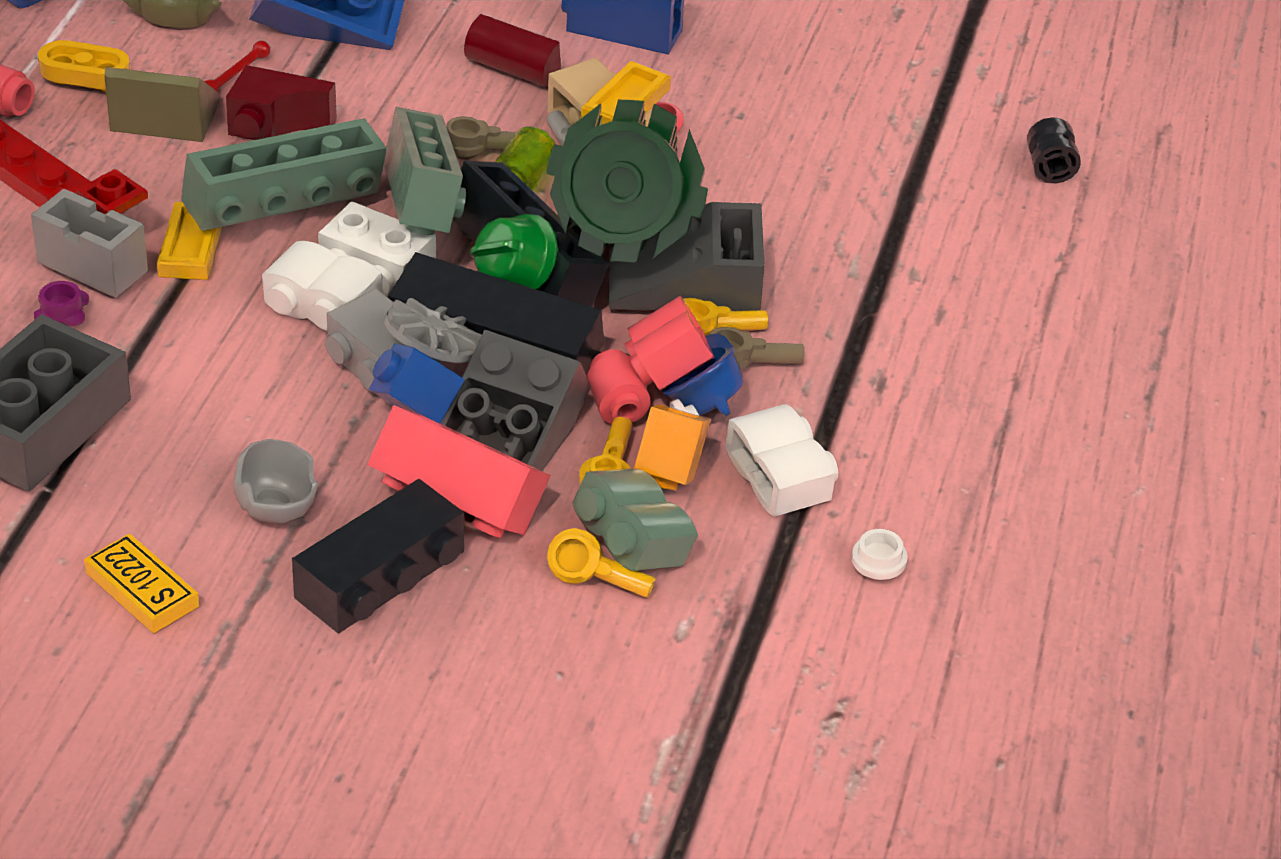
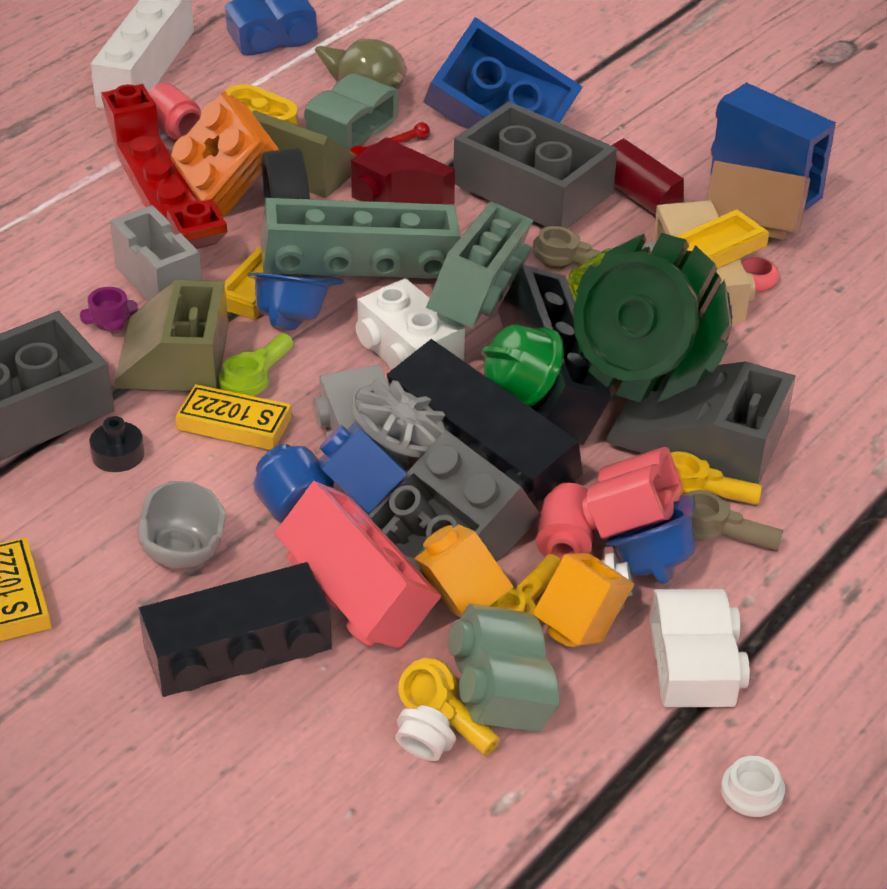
camera: 25 degrees right, 0 degrees up
white brick [262,241,383,330] -> none
none -> black tile [89,416,144,472]
none -> olive slope [114,280,228,392]
none -> orange brick [171,91,279,217]
none -> yellow tile [175,384,292,450]
none -> lime plate [219,333,294,397]
none -> blue piece [248,273,344,330]
none -> blue head [253,444,334,524]
none -> black tyre [262,149,310,200]
none -> sand green brick [304,73,399,151]
none -> white plate [395,706,456,761]
none -> light orange brick [414,524,513,617]
none -> dark grey brick [453,101,617,229]
none -> medium nougat brick [706,161,811,240]

